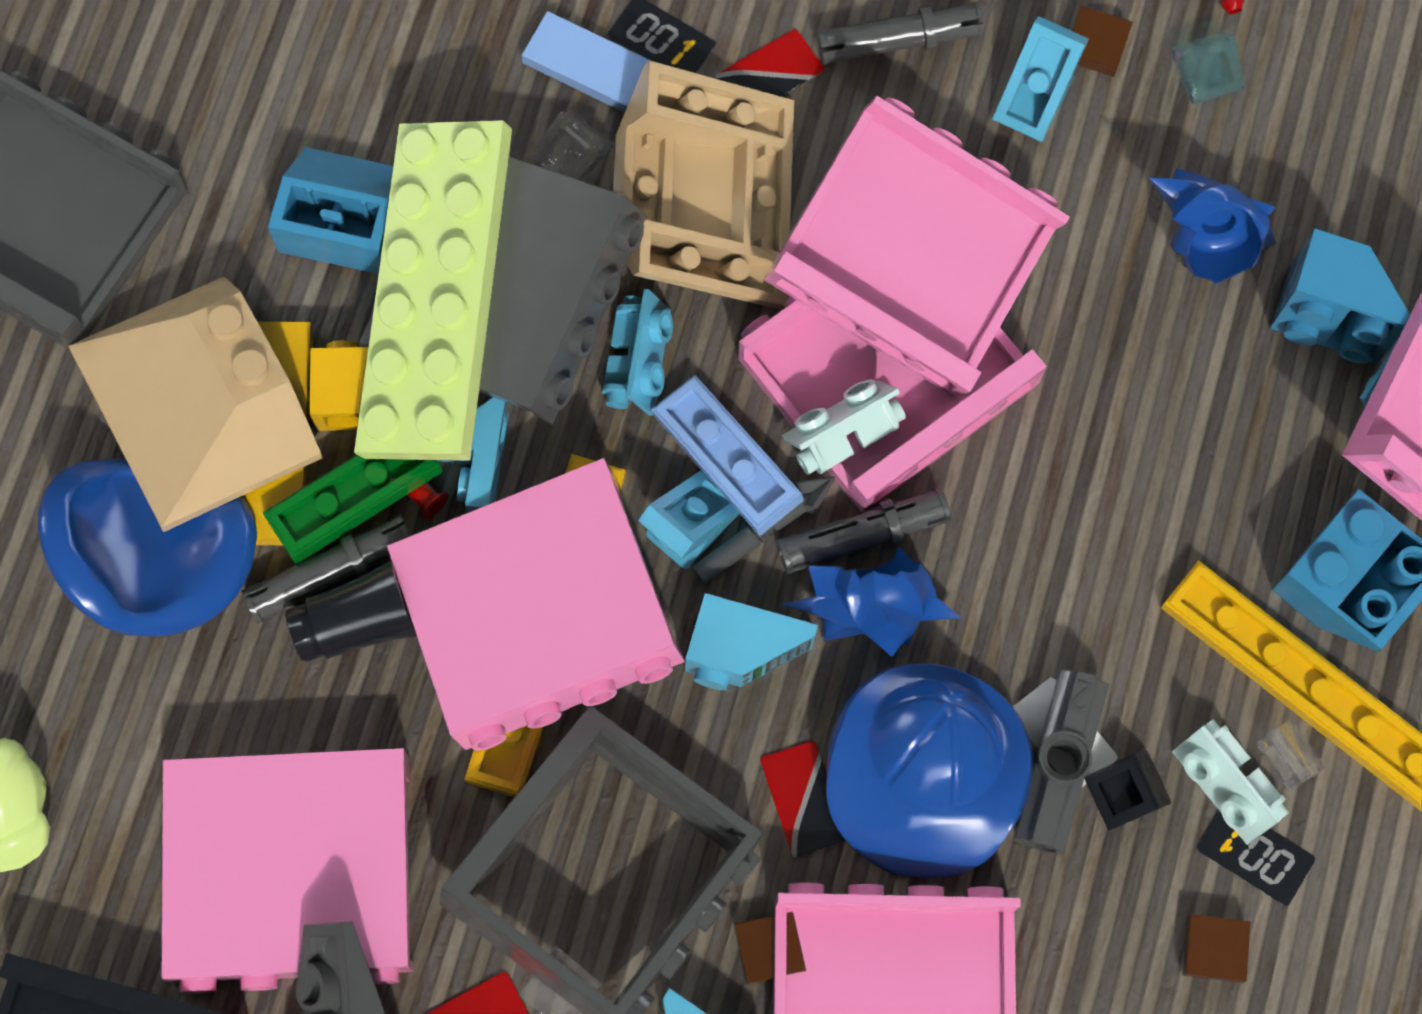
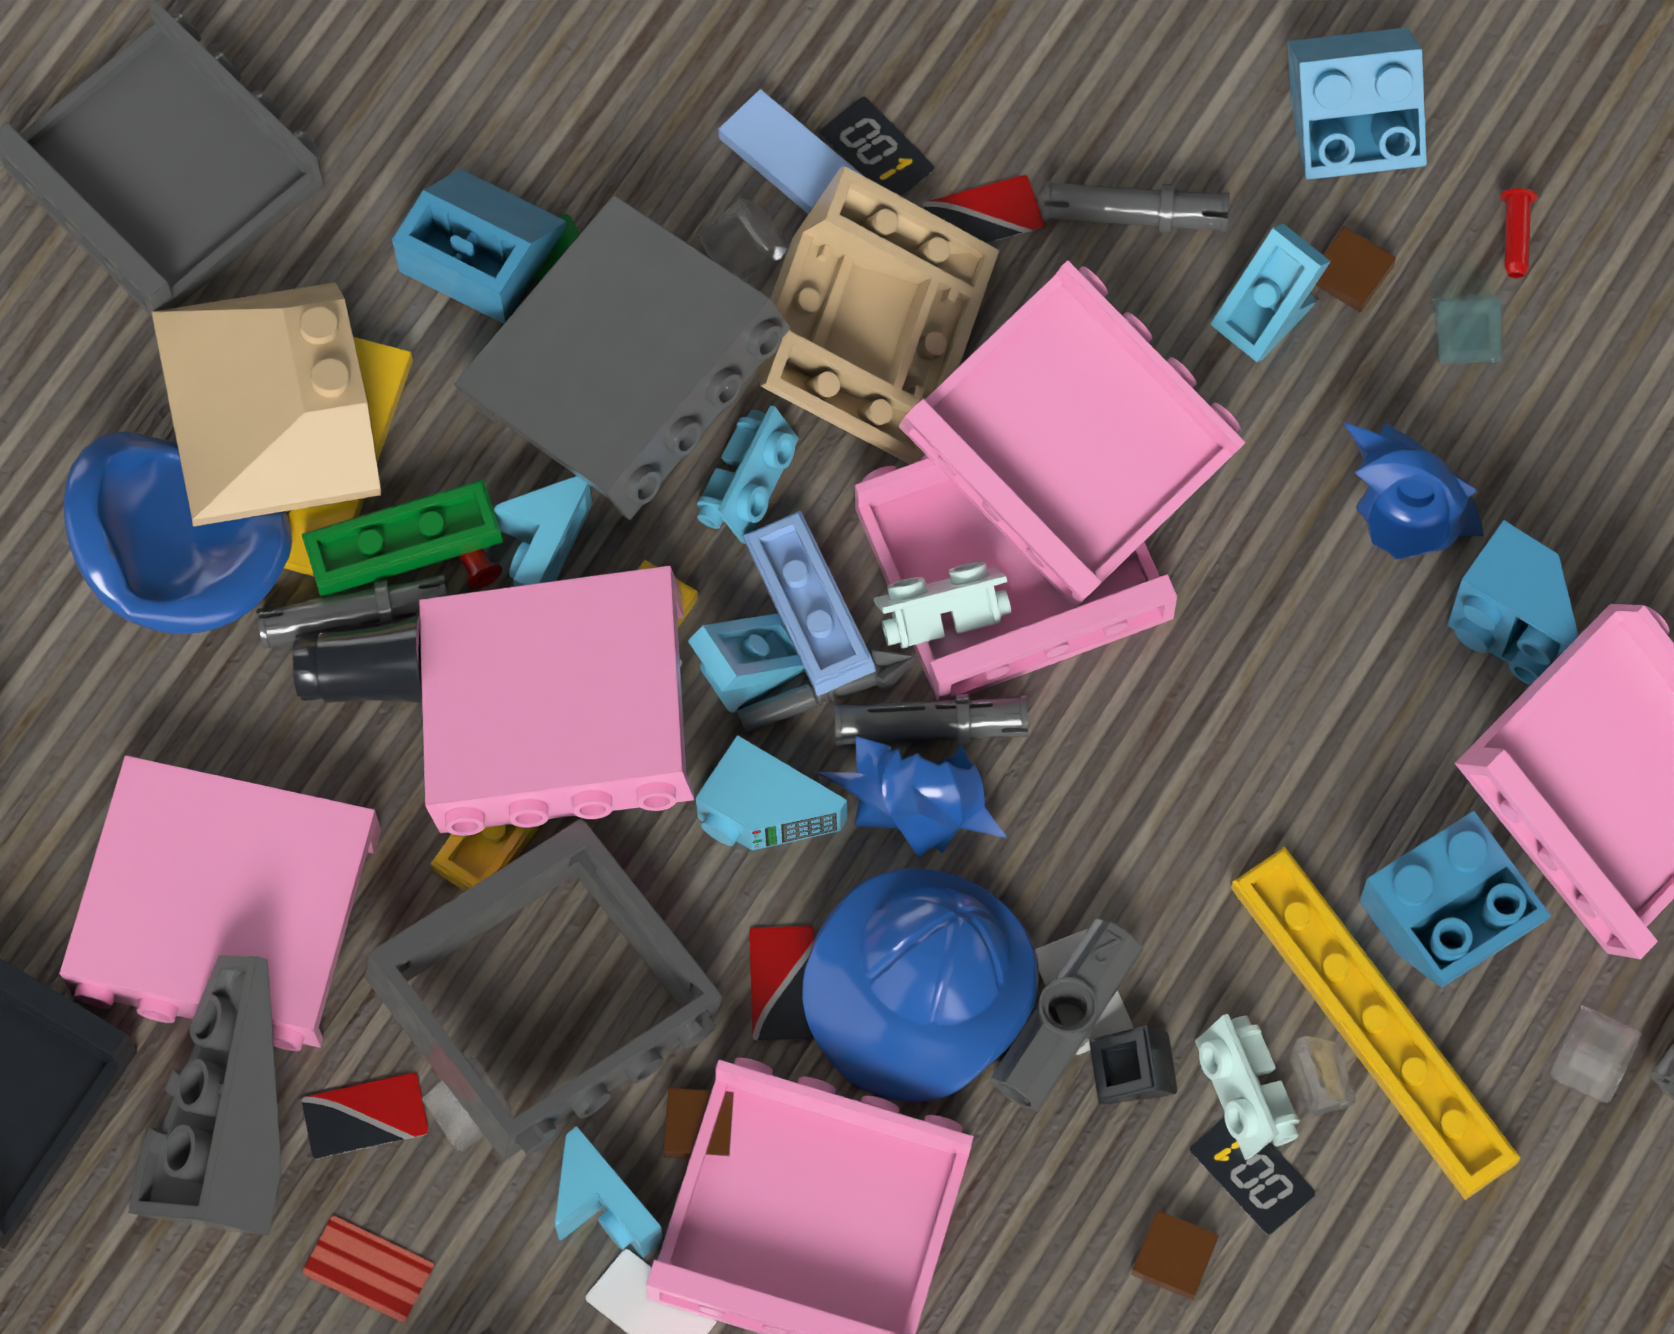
camera: 20 degrees right, 5 degrees down
yellow brick [310,340,368,431] -> none
yellowish green plate [354,120,512,461] -> none

